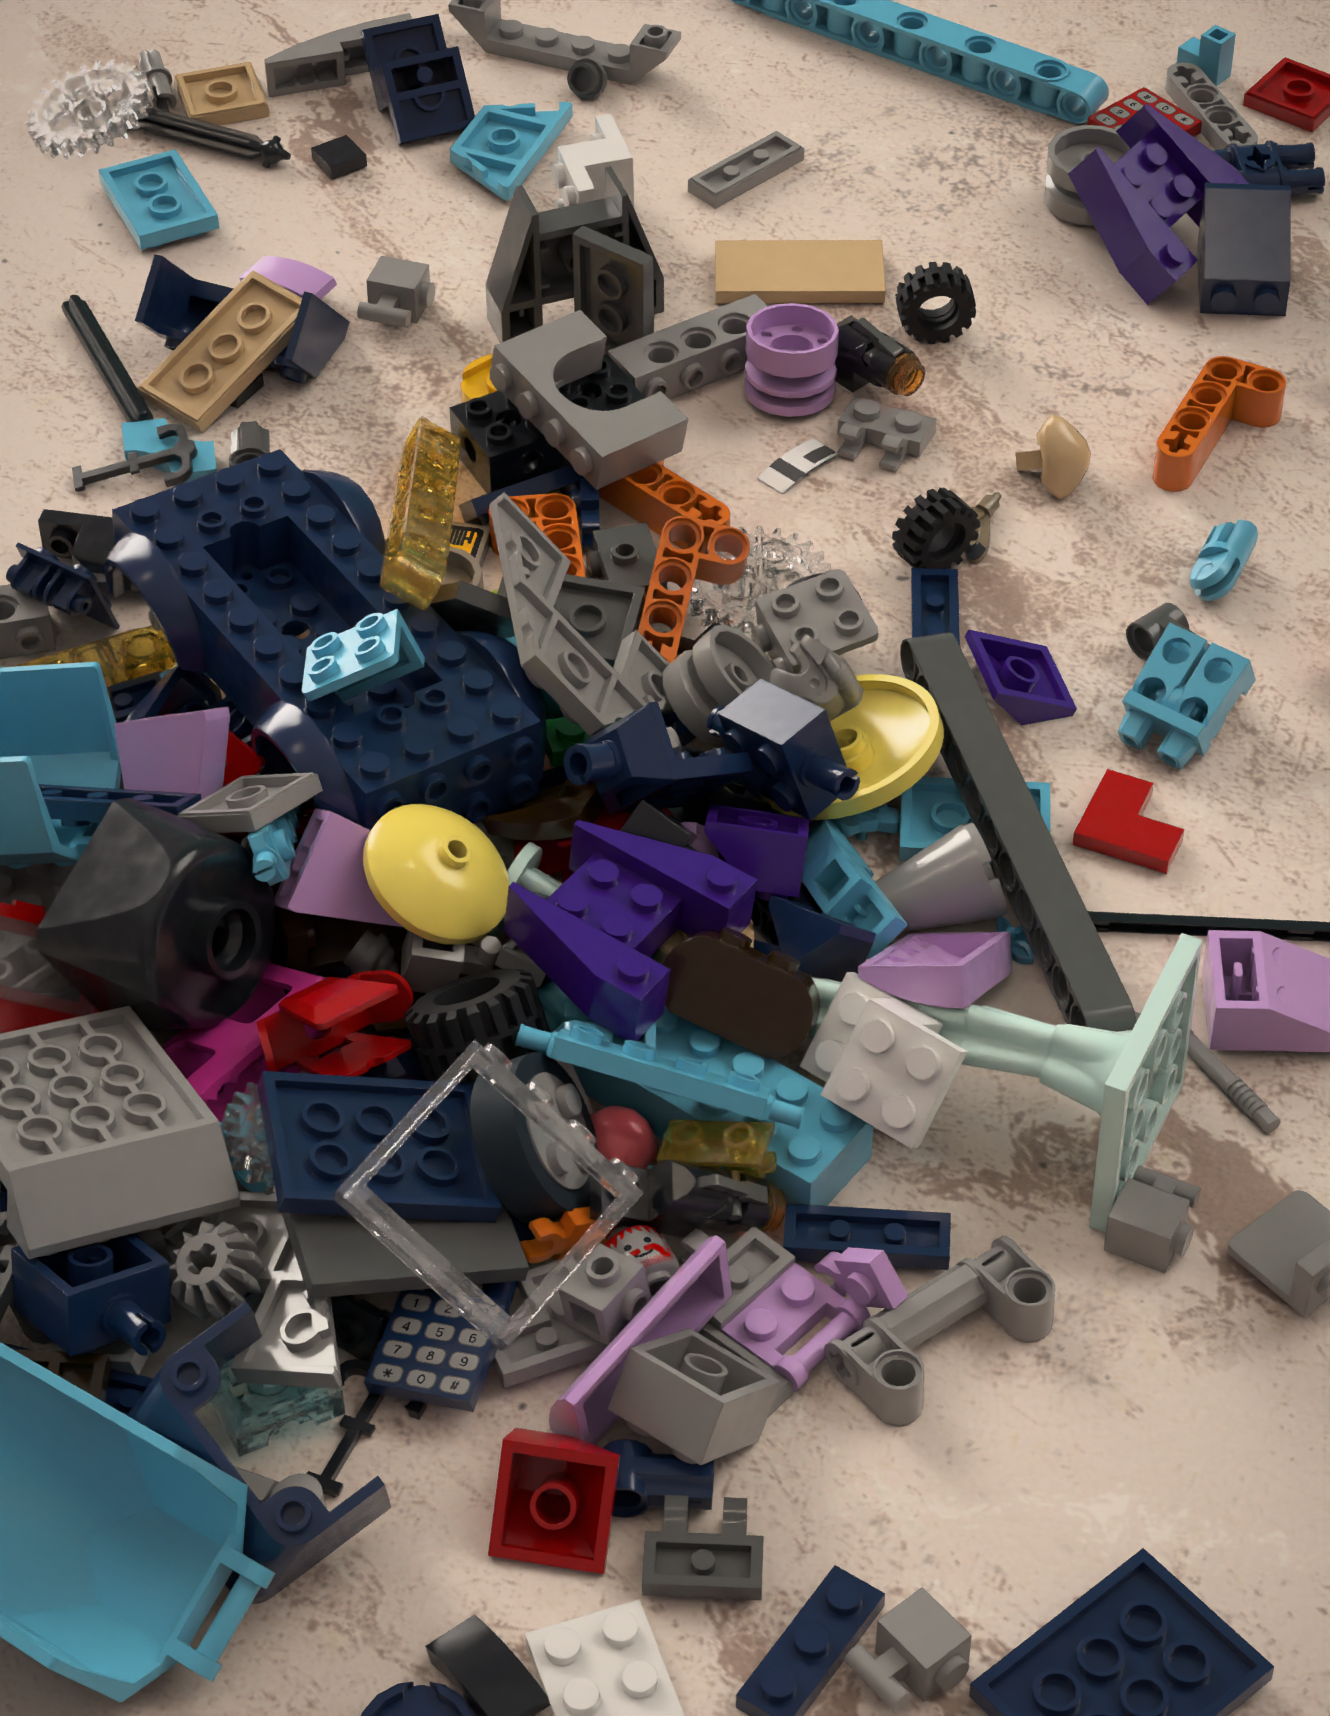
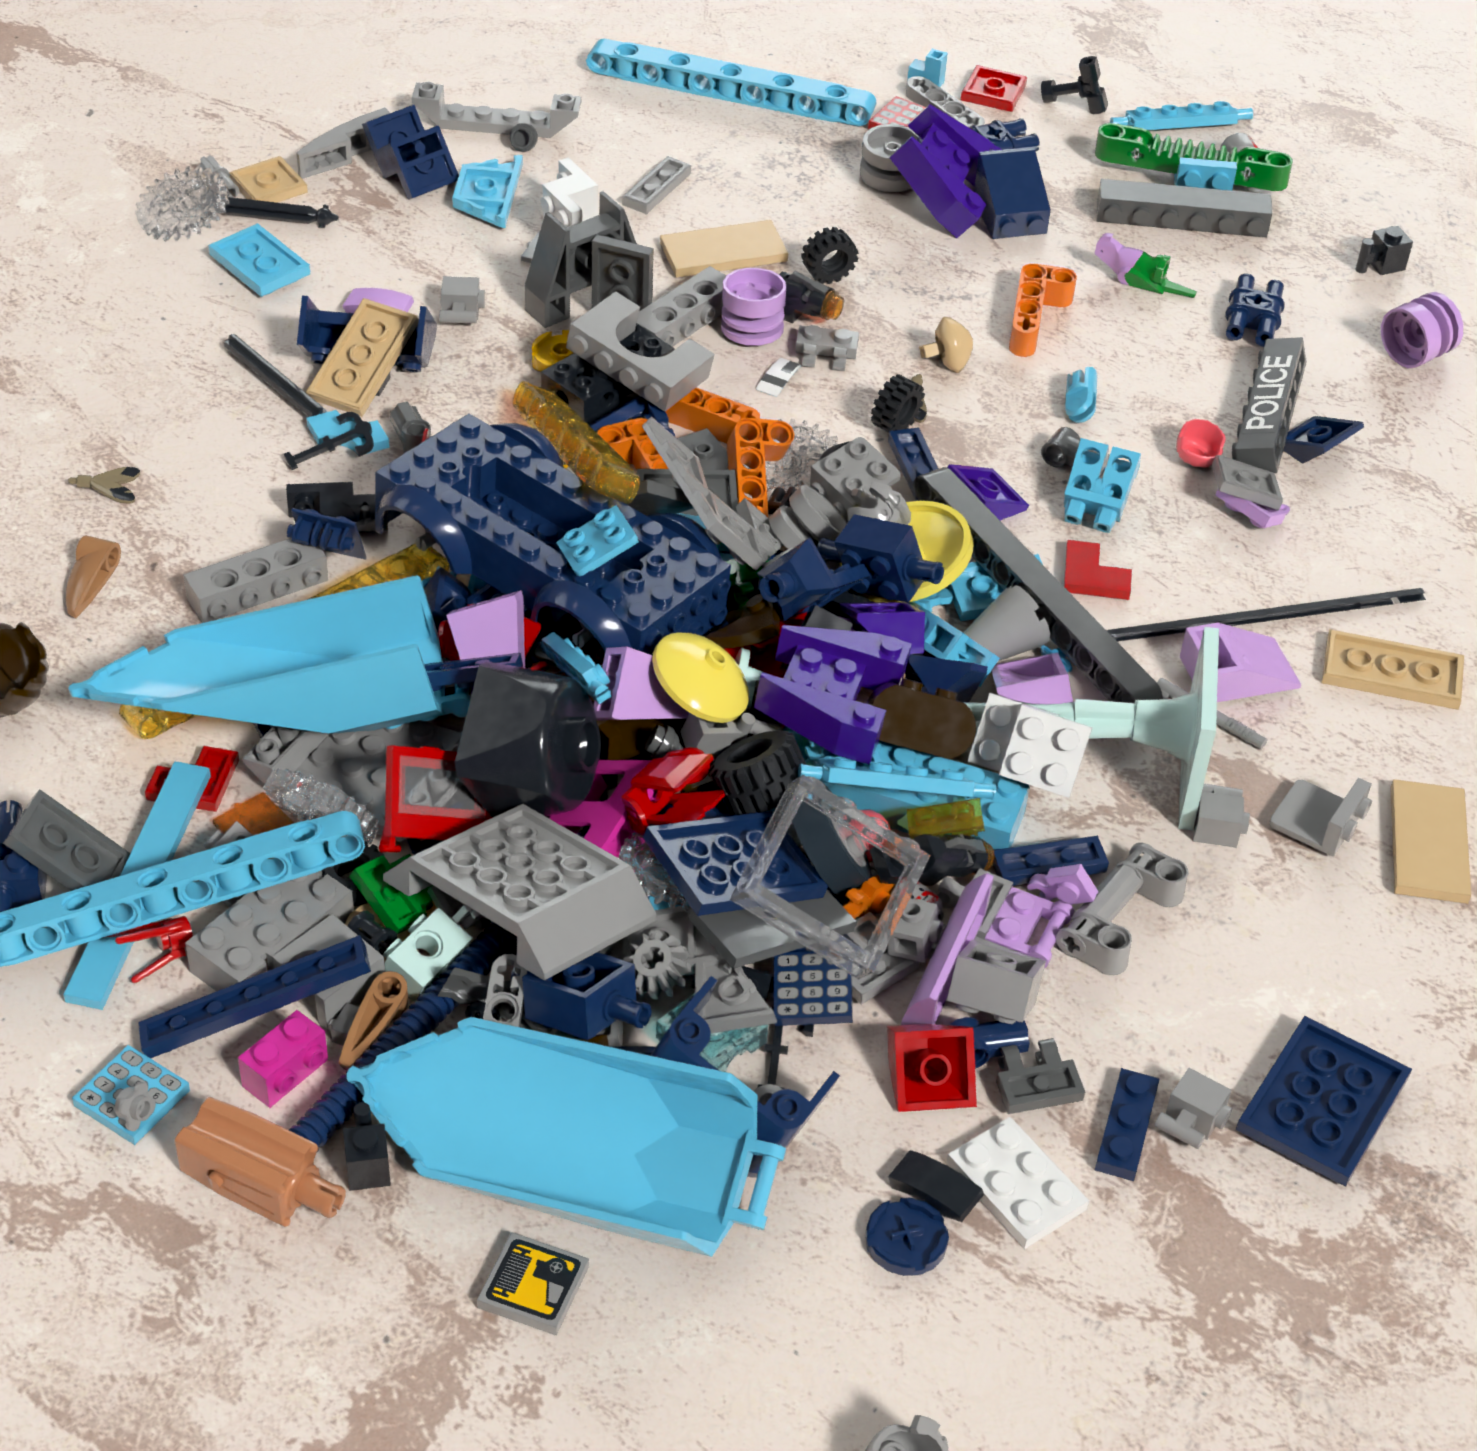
camera: 20 degrees left, 0 degrees up
light grey tile [178,772,323,833] -> none
black tile [311,135,367,179] -> none

